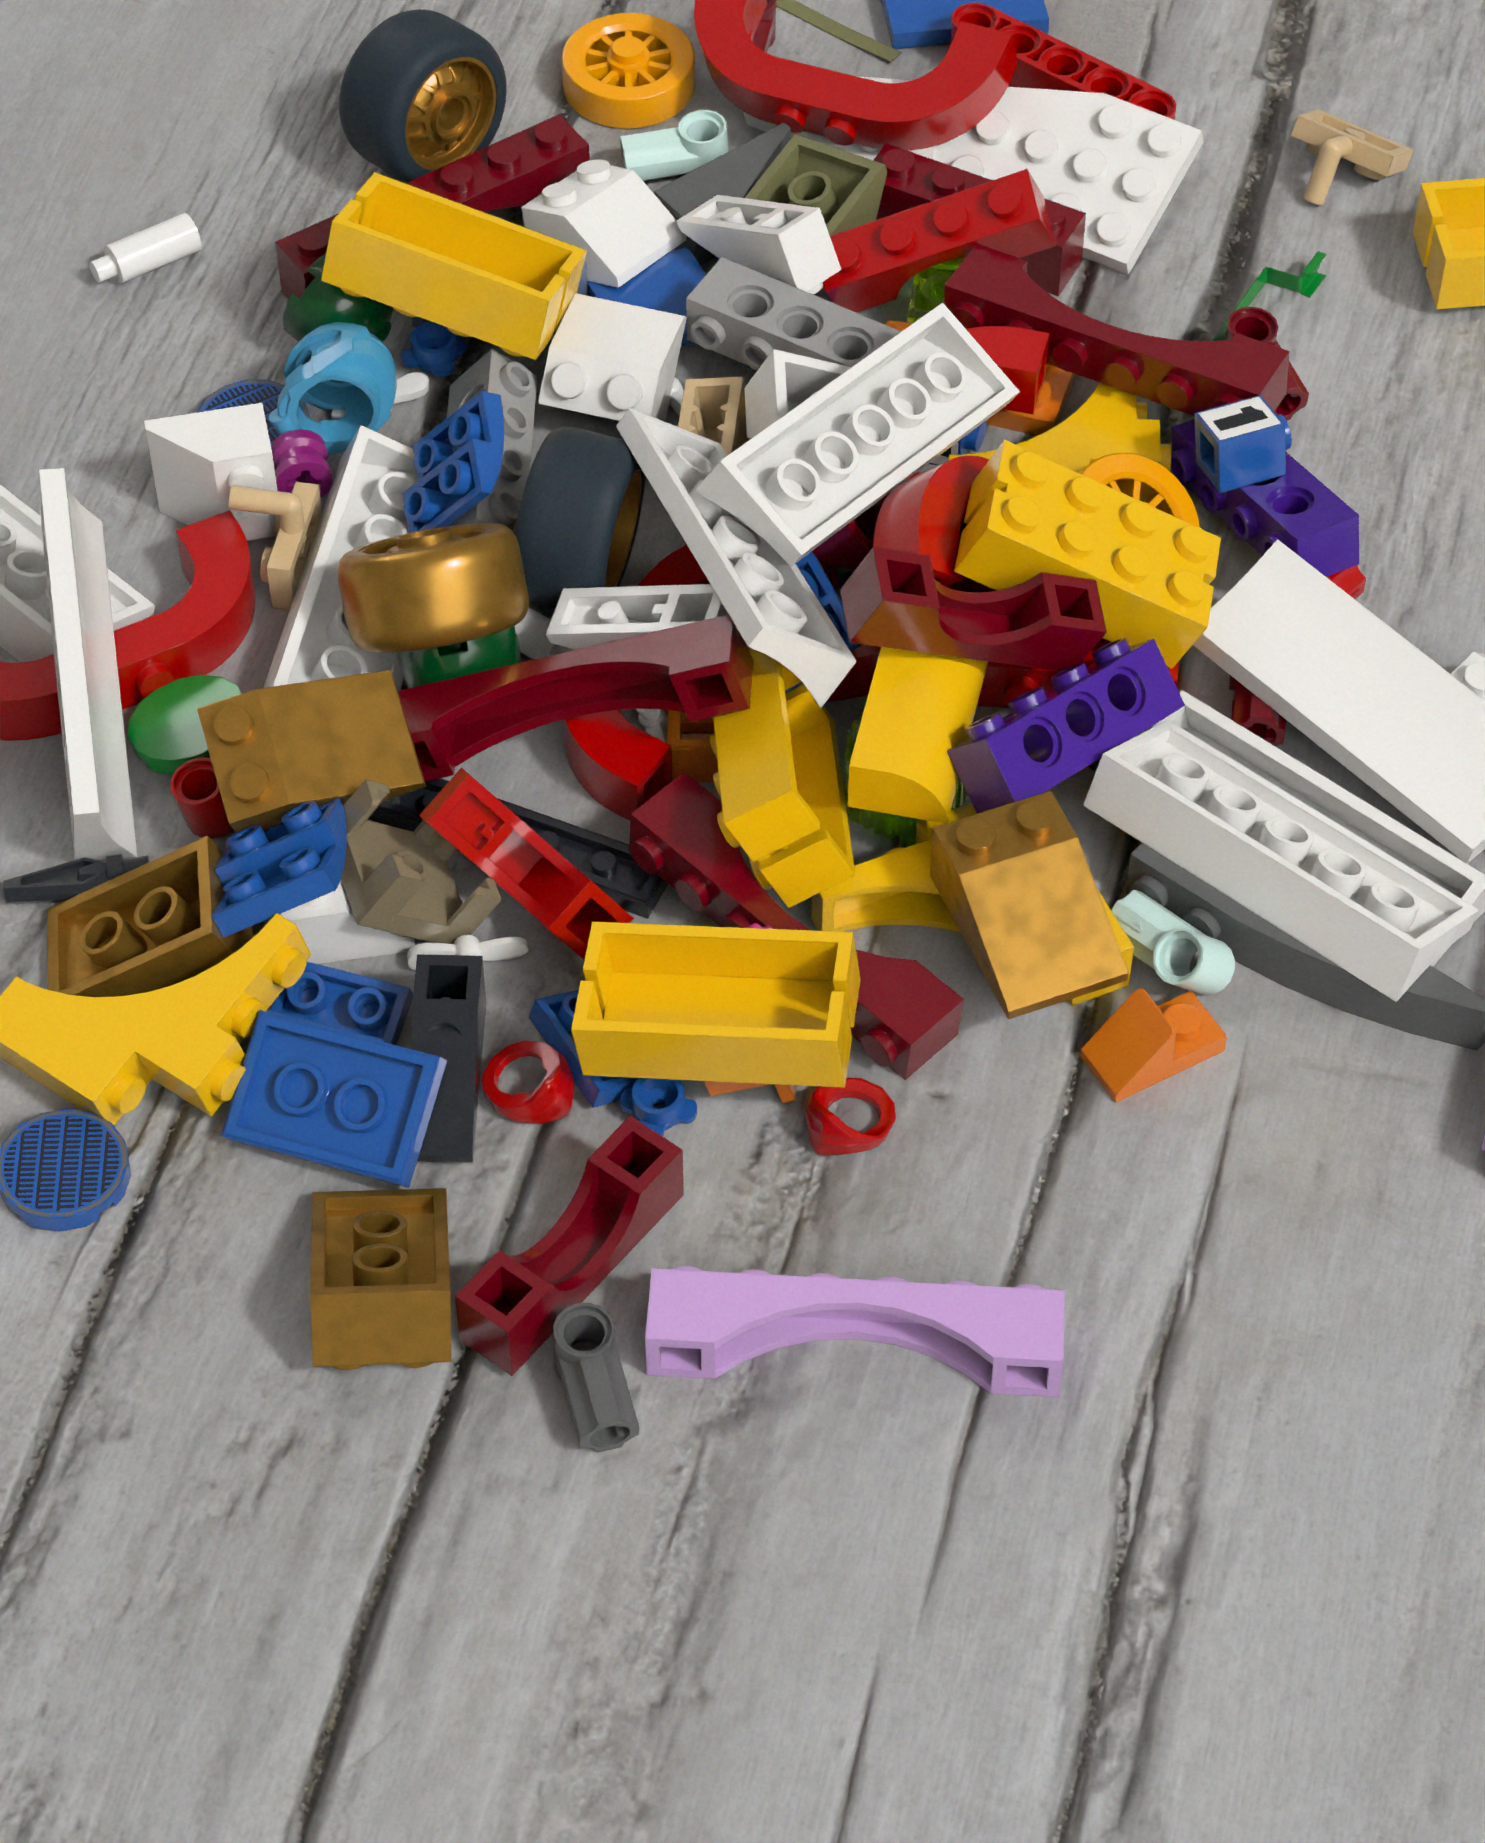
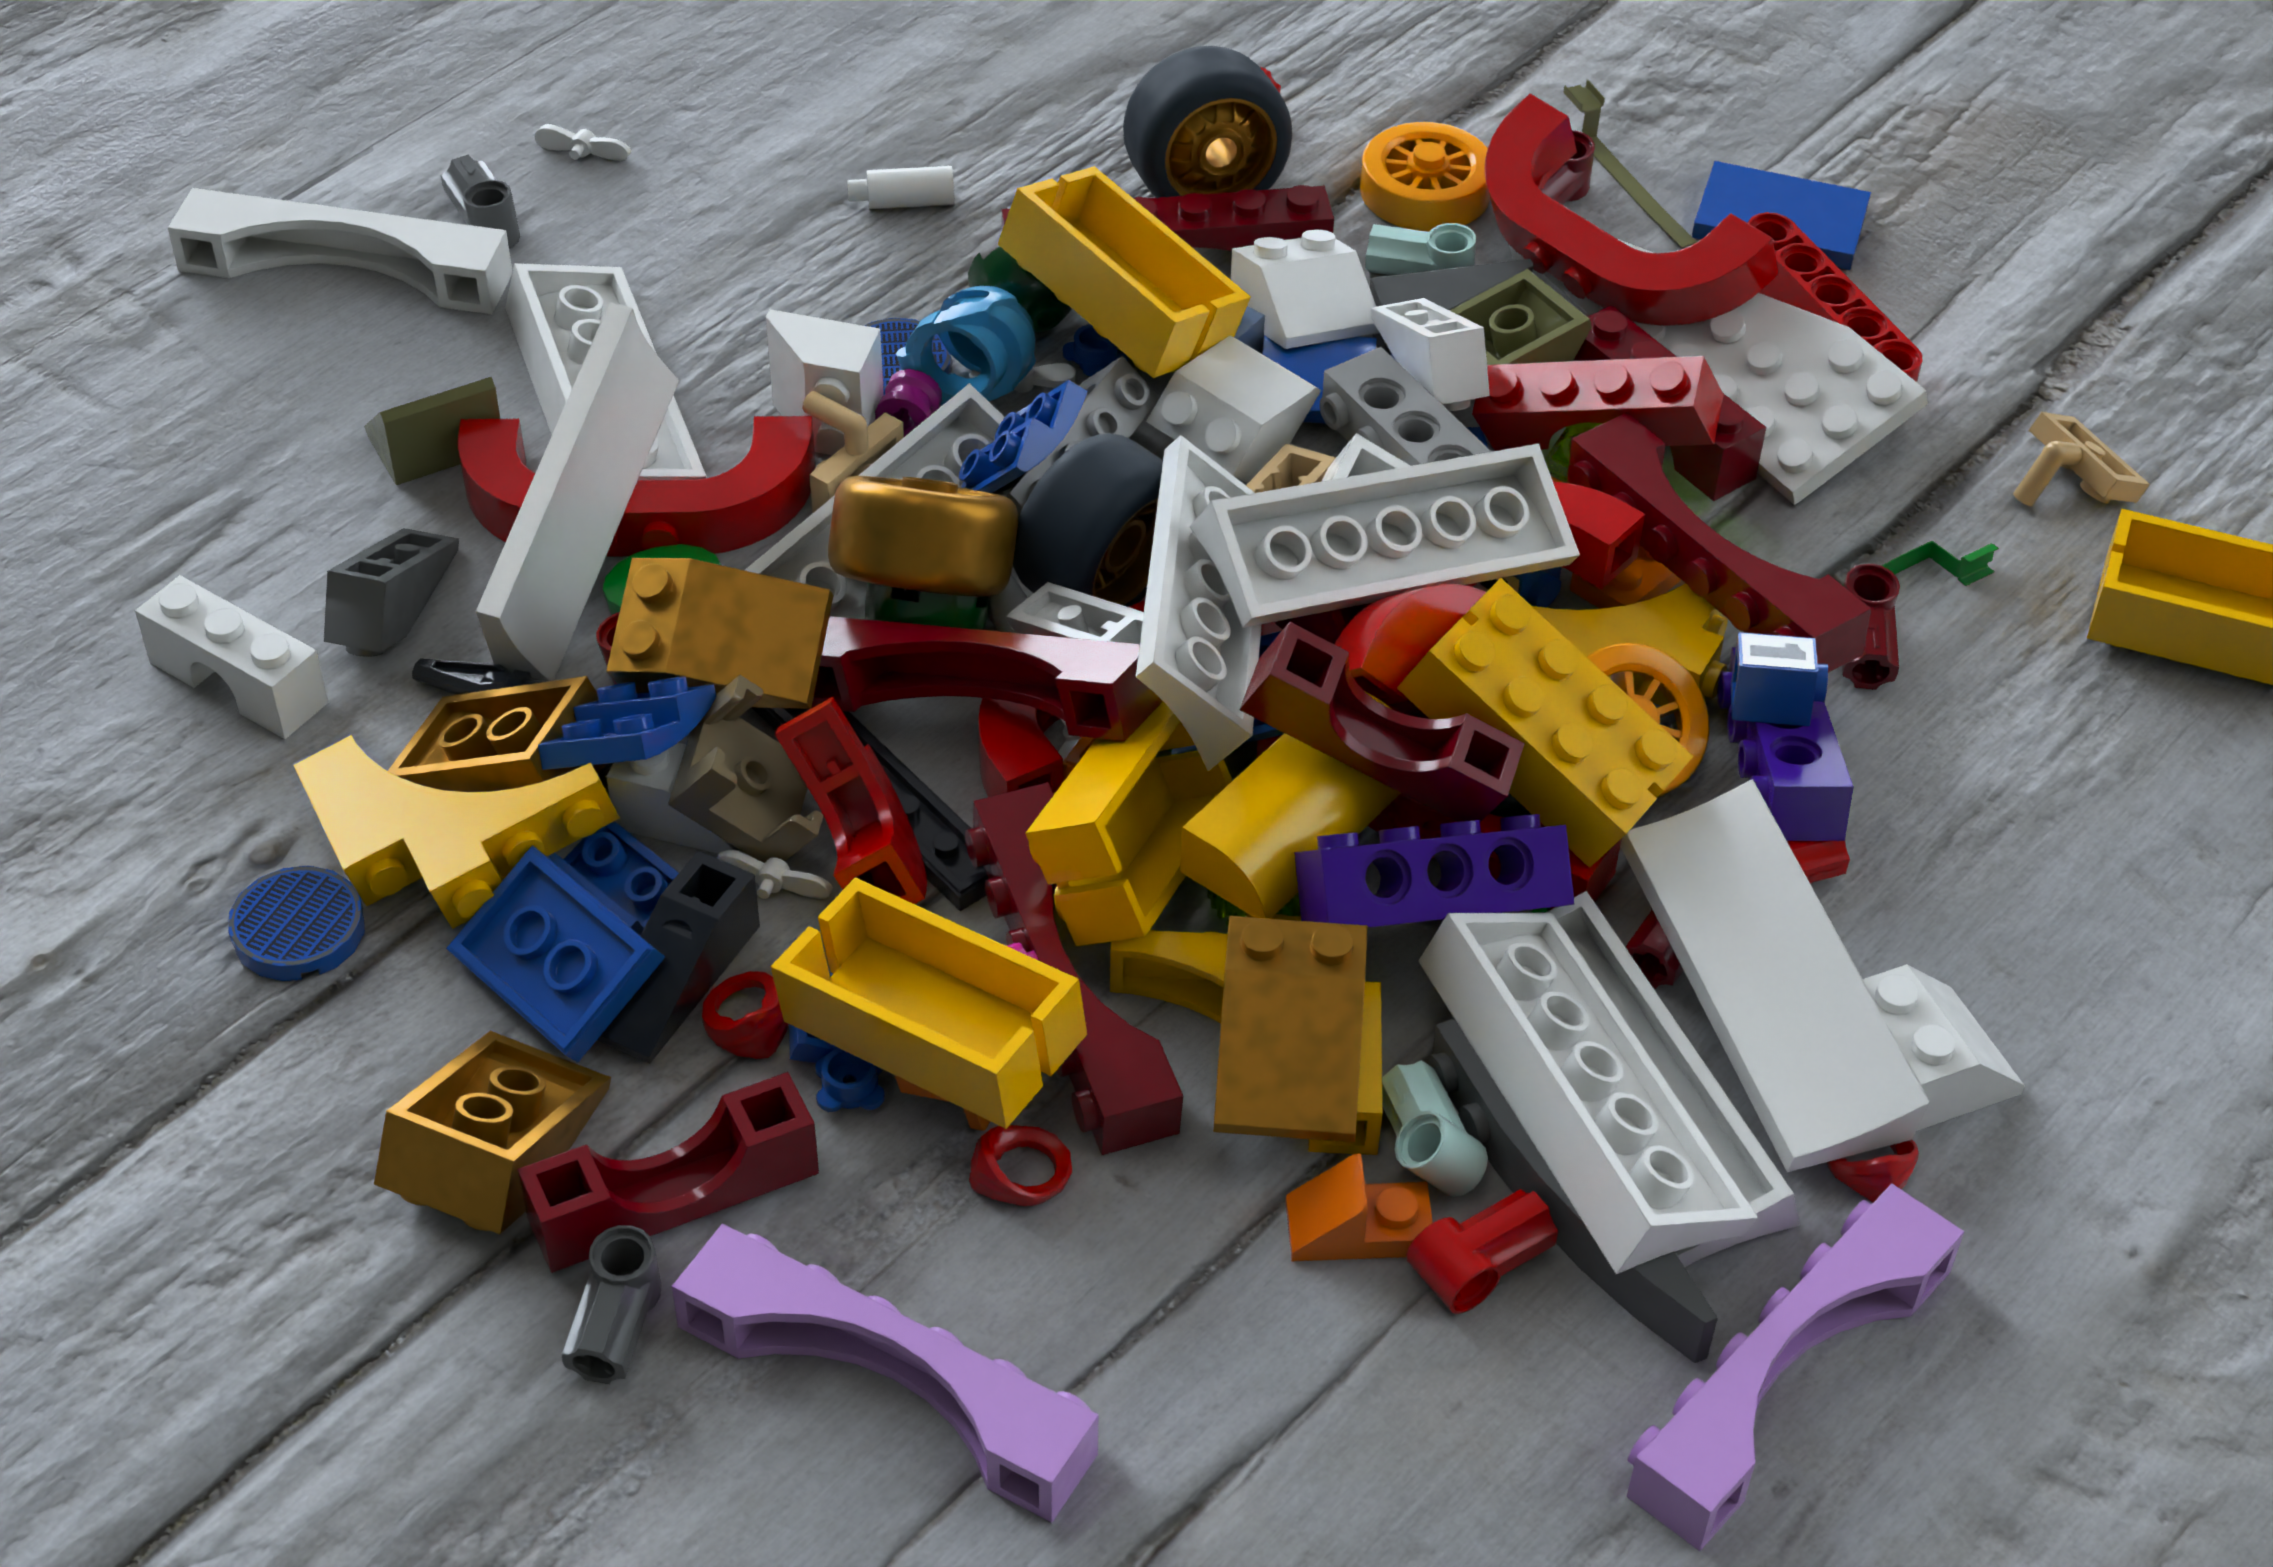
camera: 25 degrees right, 5 degrees down
none -> red piece [1406,1189,1558,1314]

